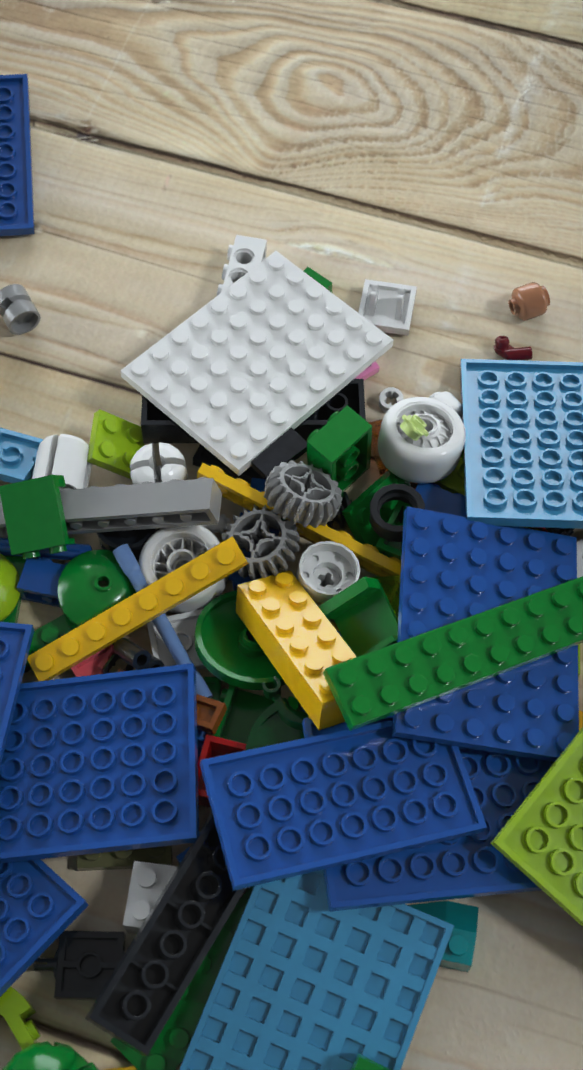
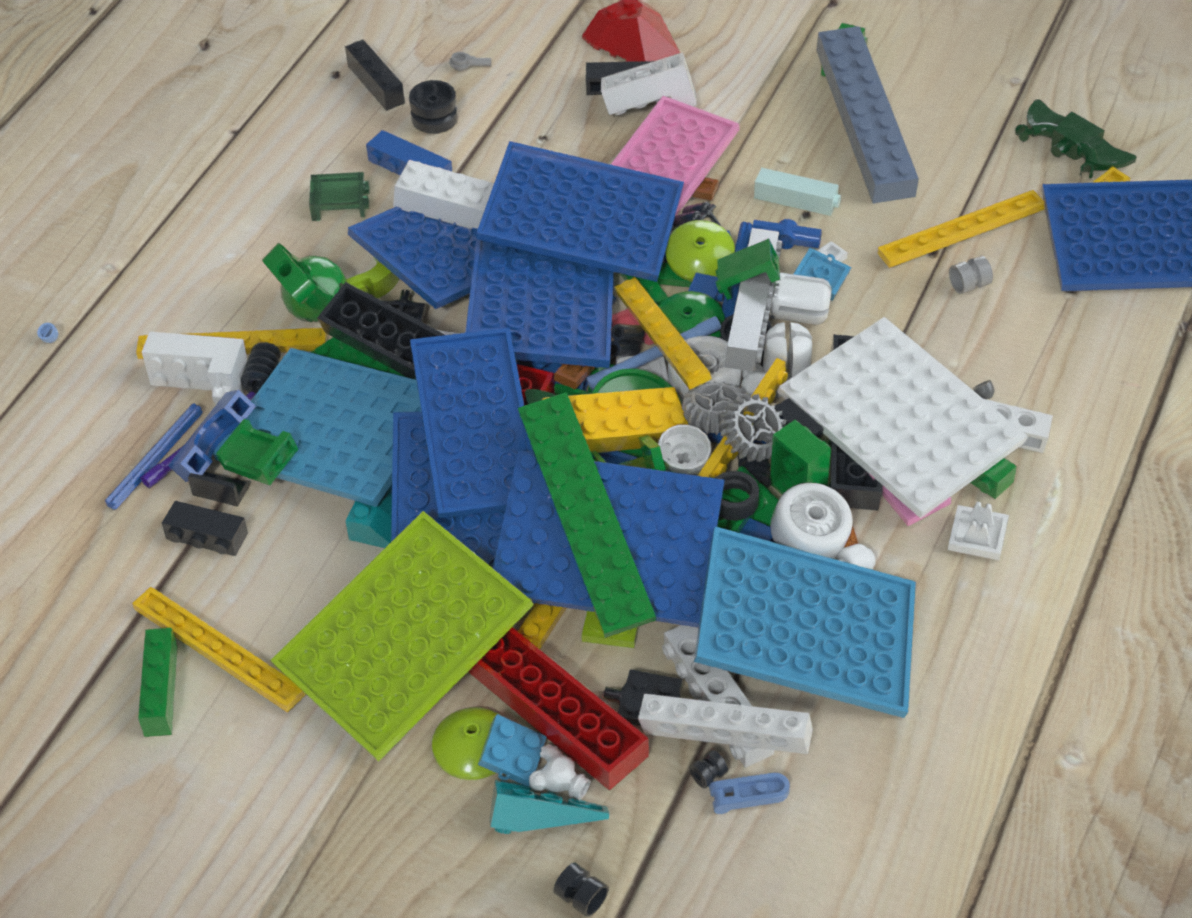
camera: 95 degrees right, 15 degrees down
lime plate [87,409,145,480] -> none
white bush [379,387,404,413] -> none
yellowish green plate [400,414,429,441] -> none
dark red arm [494,336,533,360] -> none
nougat head [508,282,550,321] -> none
none -> dark grey hinge [973,380,995,400]

